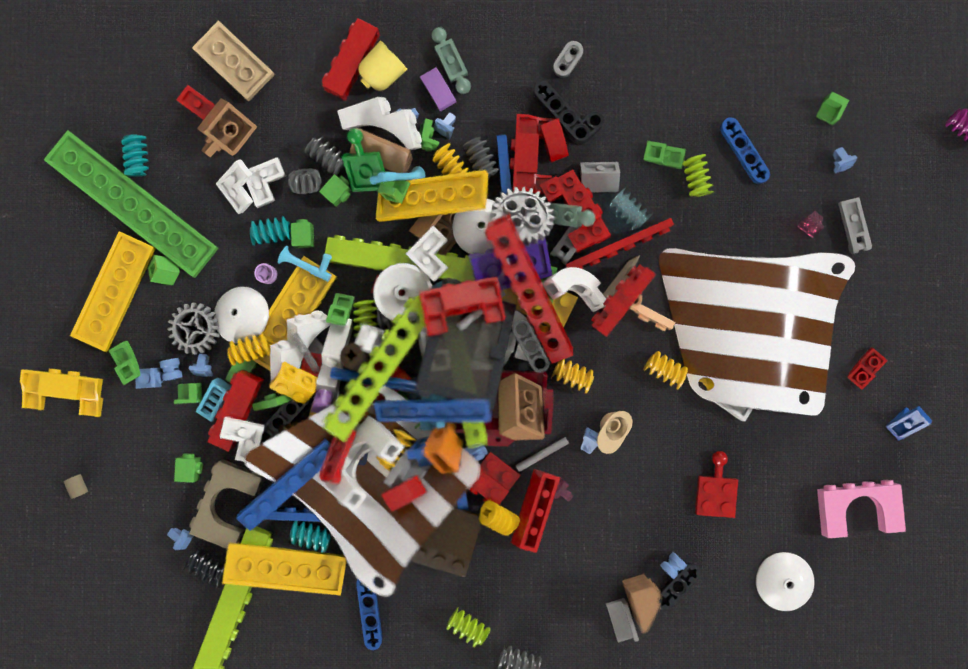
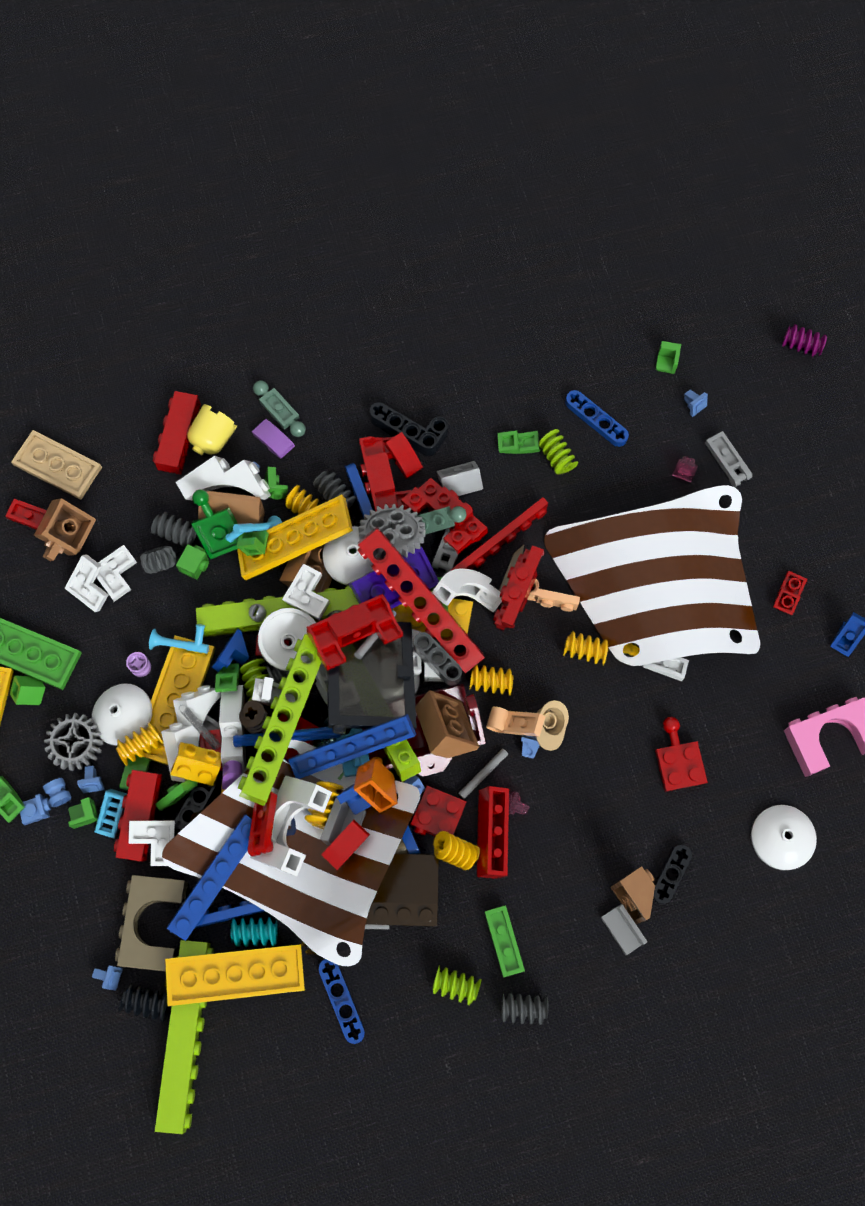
camera: 15 degrees left, 15 degrees down
bright green brick [174,453,203,482] -> none
teal piece [250,216,291,245] -> none
bright green brick [291,219,314,248] -> none
medium blue brick [434,112,456,139] -> none
light grey plate [553,41,583,78] -> none
clear light blue piece [610,188,652,230] -> none
medium blue wheel [660,552,687,579] -> none
none -> blue slope [211,629,249,672]
none -> light grey hinge [249,604,266,622]
none -> bright green plate [484,905,525,978]
none -> light nougat plate [486,707,546,737]

